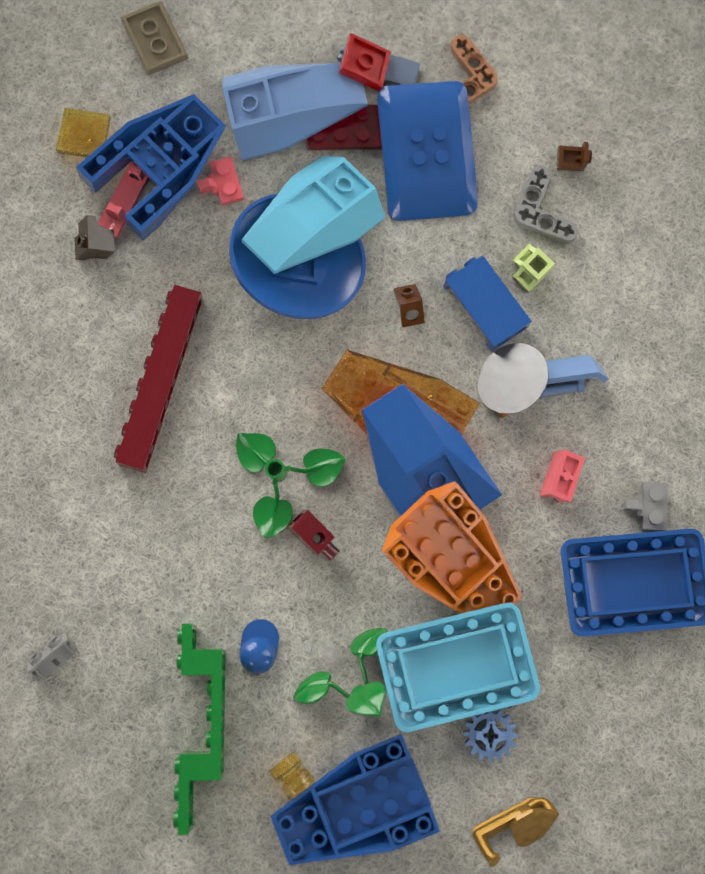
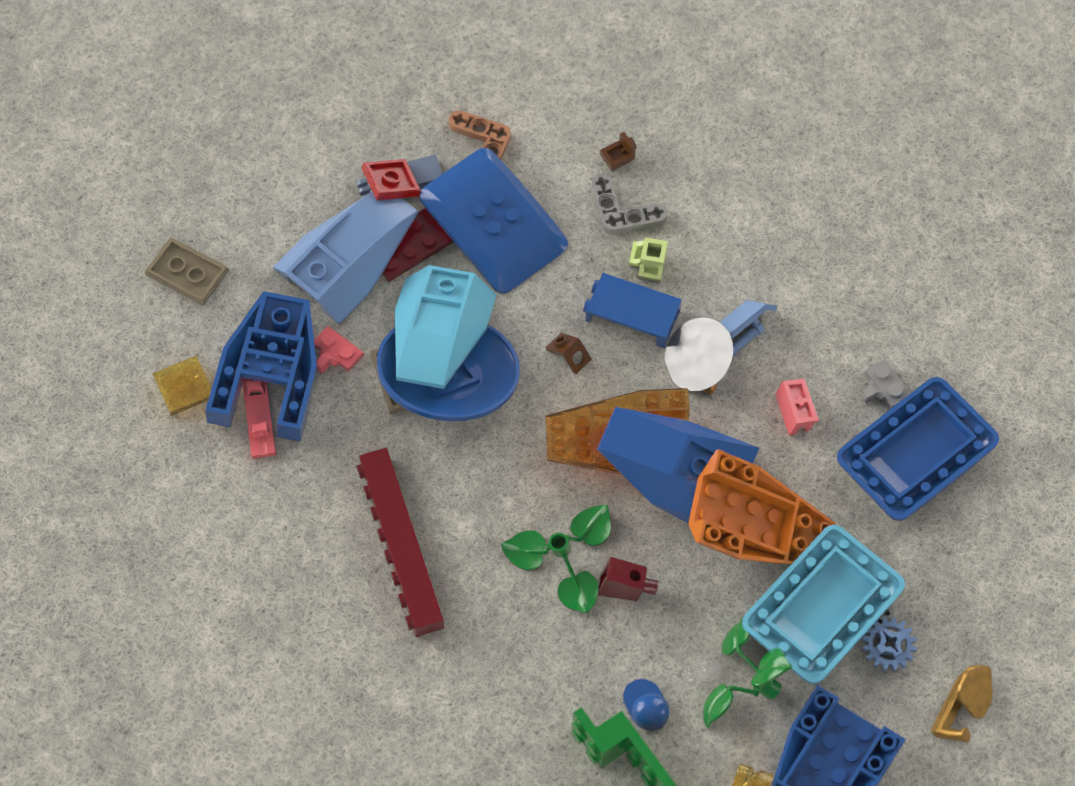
camera: 25 degrees left, 15 degrees down
dark brown brick [74,215,115,261] -> none

